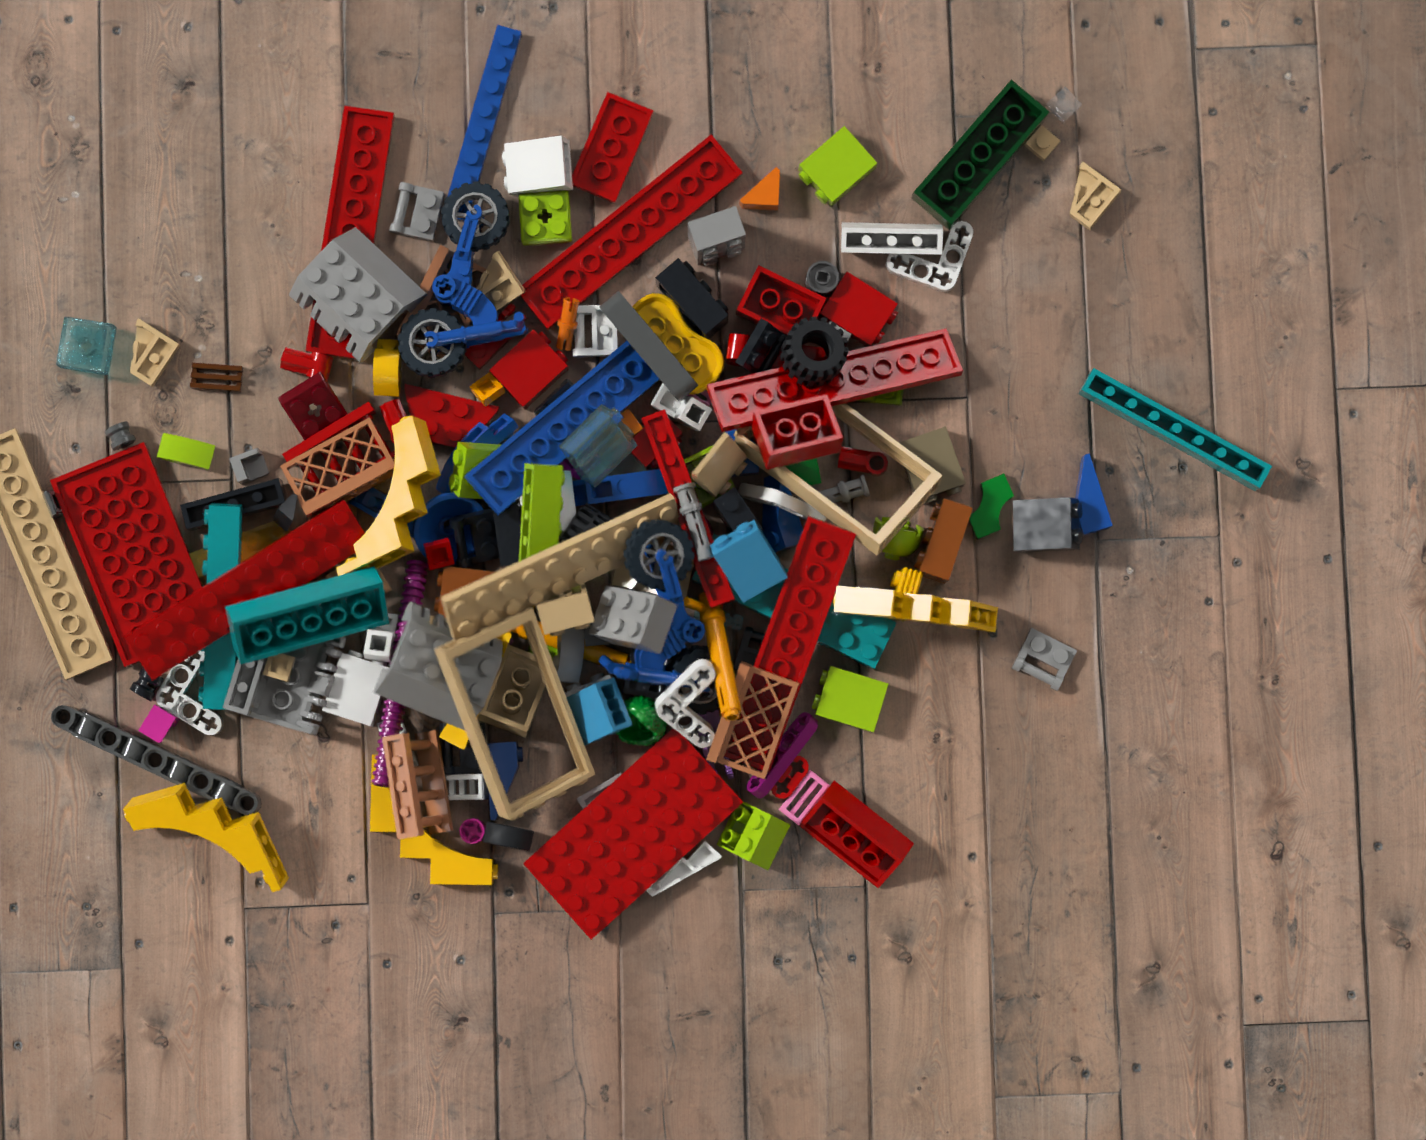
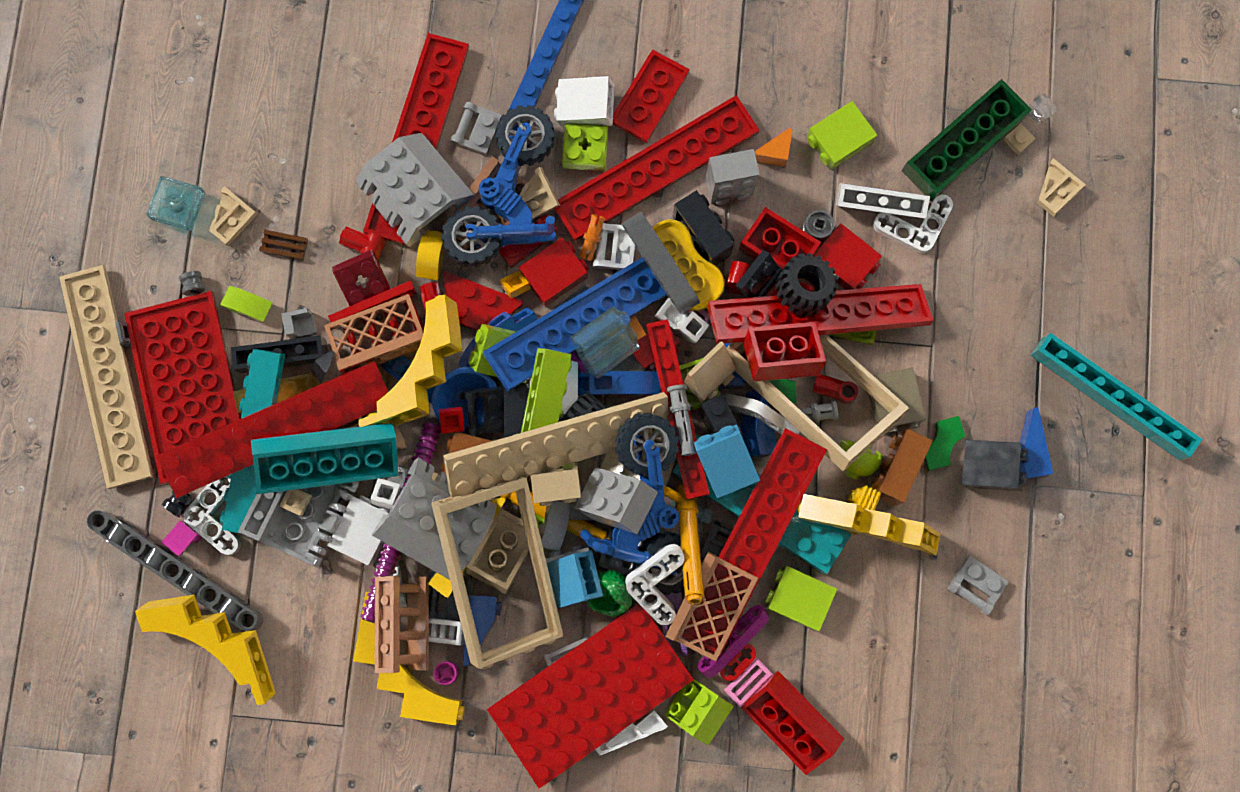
camera: 10 degrees right, 5 degrees down
black tyre [483,822,534,851] -> none

